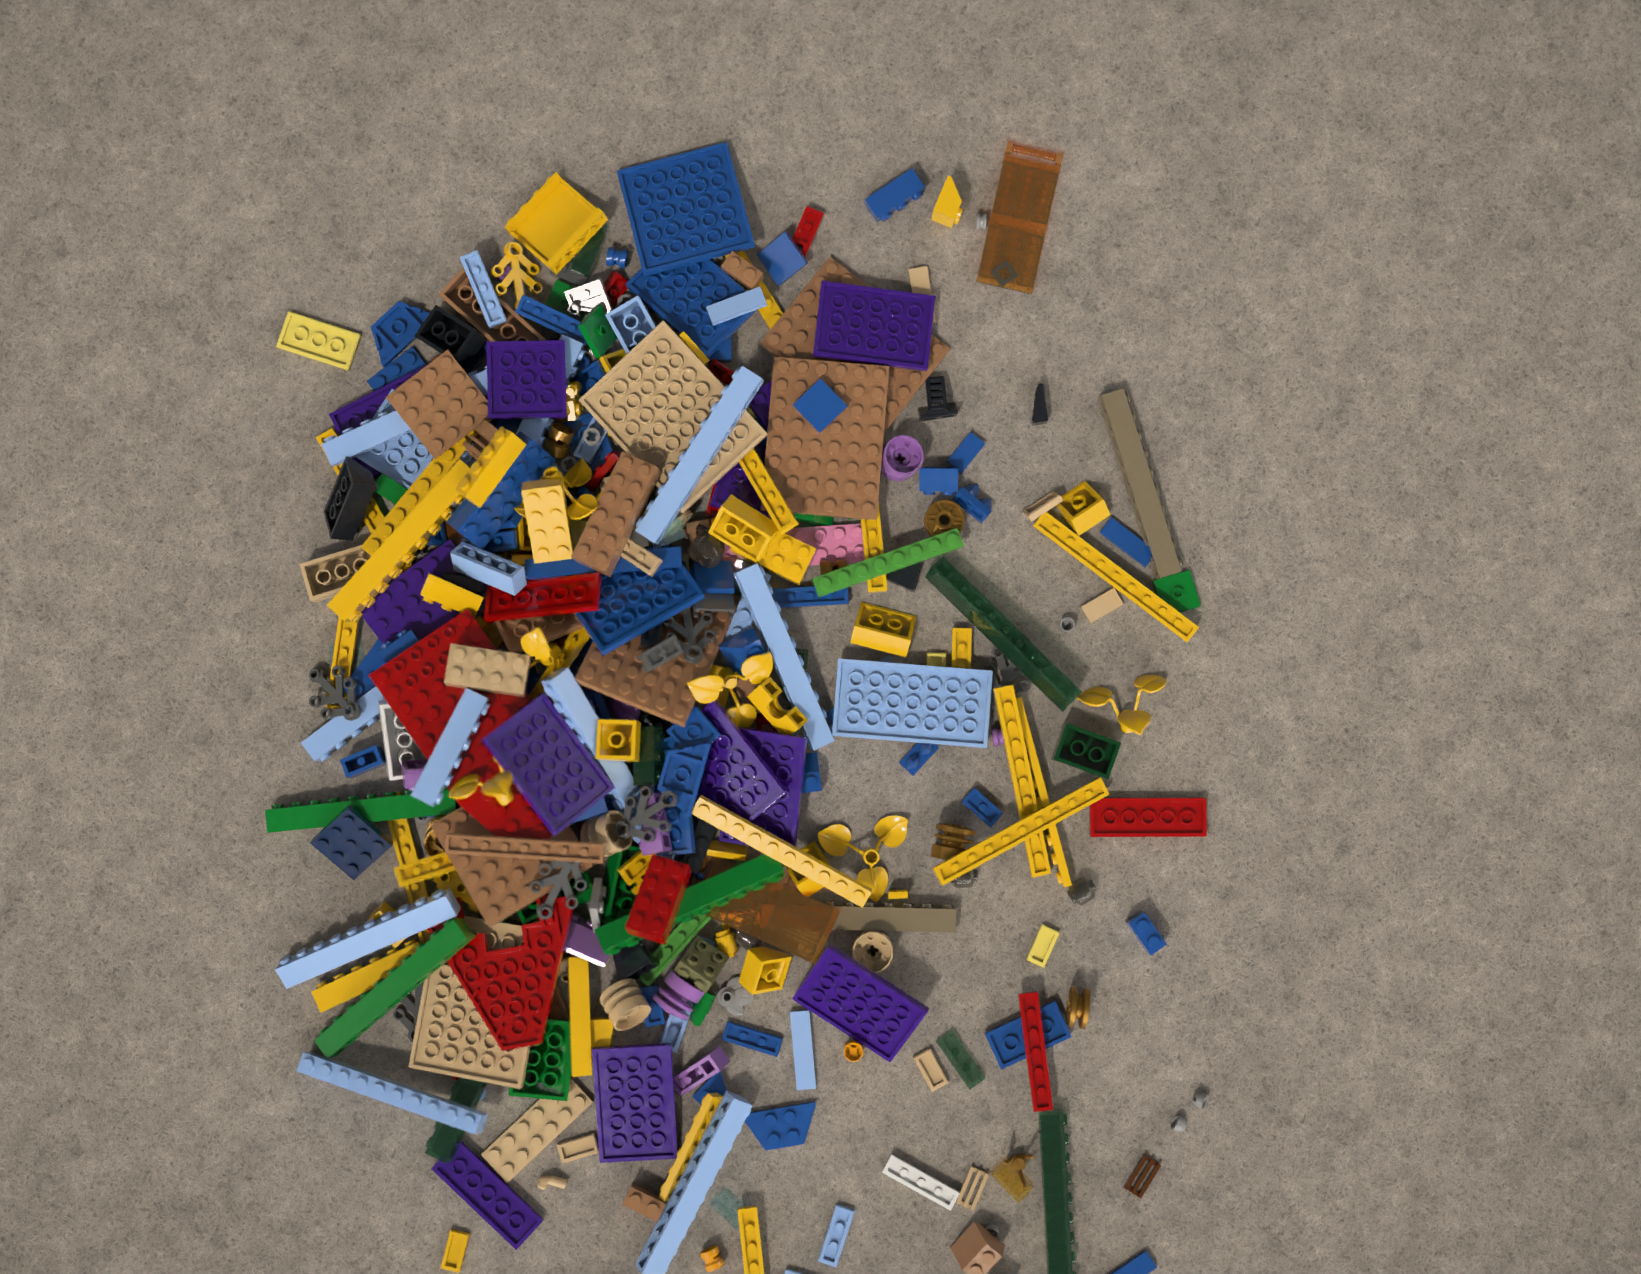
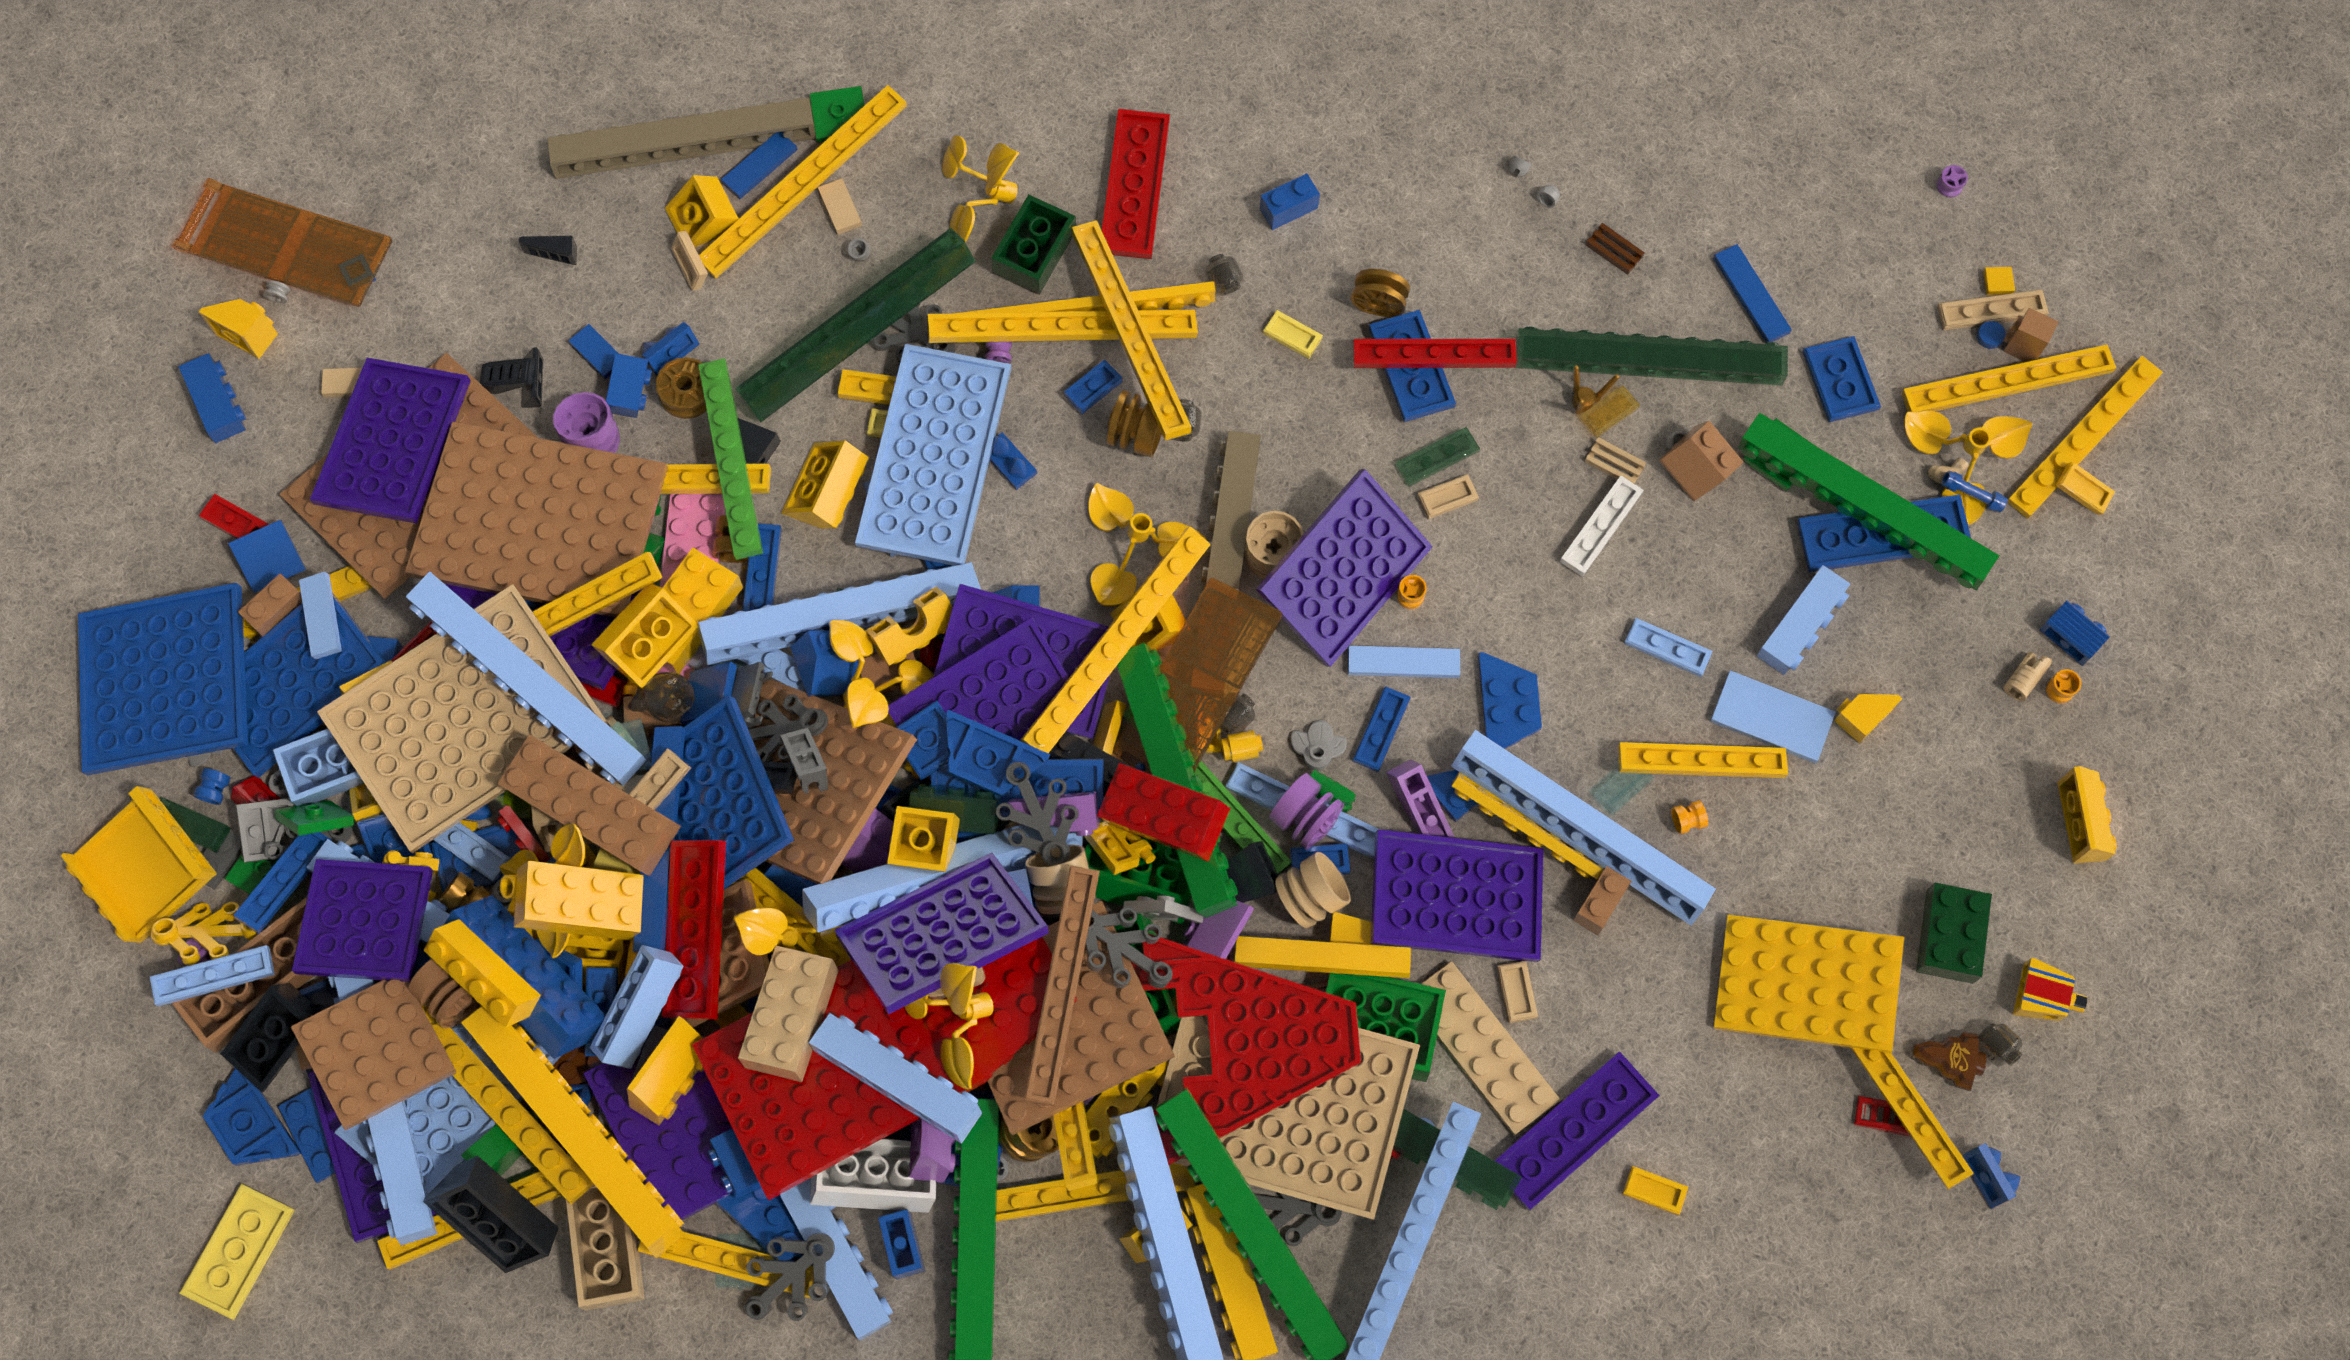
camera: 85 degrees left, 15 degrees down
dark blue plate [310,805,394,880] -> none
tan arm [537,1176,567,1190] -> none
light grey bush [583,428,601,446] -> none
olive brick [673,935,730,993] -> none
yellow slope [739,947,792,995] -> none
blue tile [793,378,848,434] -> none
yellow tile [888,889,908,899] -> none

